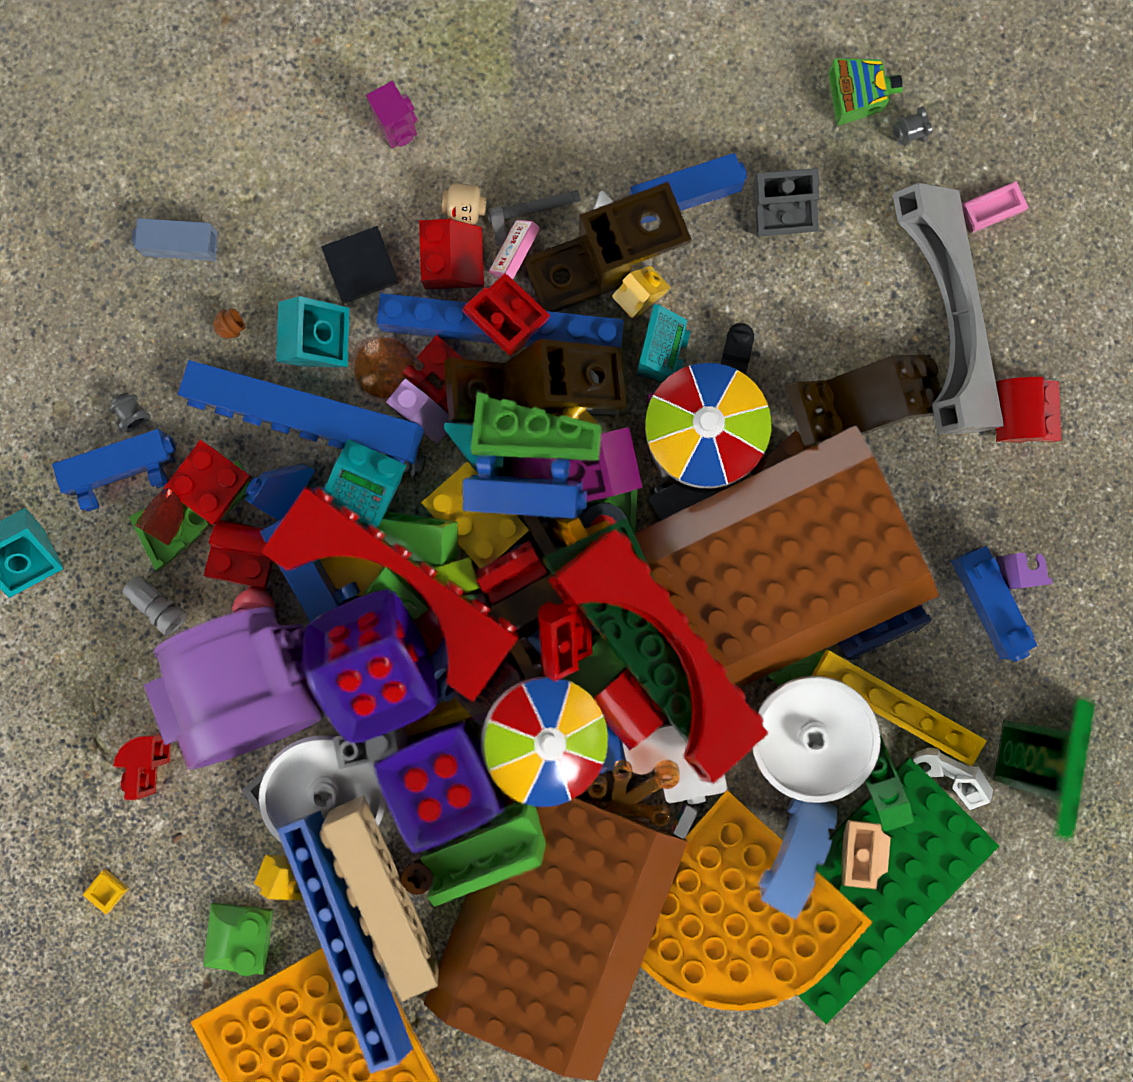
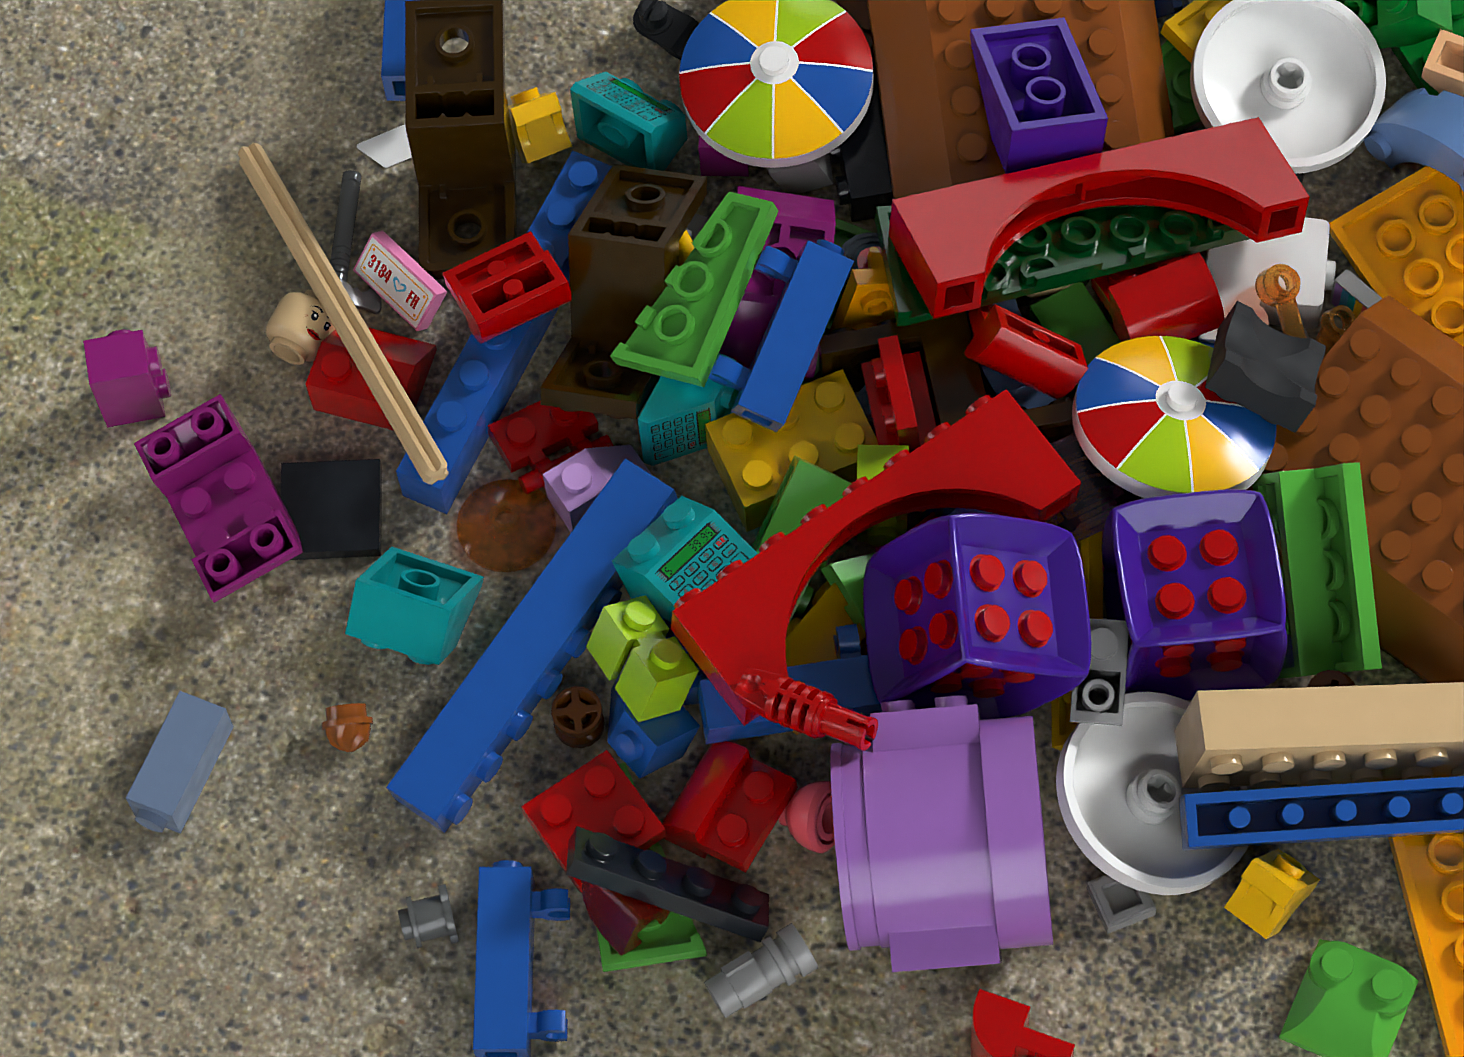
camera: 65 degrees left, 20 degrees down
none -> magenta slope [134,394,303,603]
none -> tan axle [238,143,448,485]
none -> reddish brown wheel [551,686,605,749]
none -> black plate [566,826,769,942]
none -> lime piece [586,595,699,723]
none -> red hinge [734,667,878,751]
none -> dark purple slope [970,17,1108,174]
none -> black brick [1205,301,1326,433]

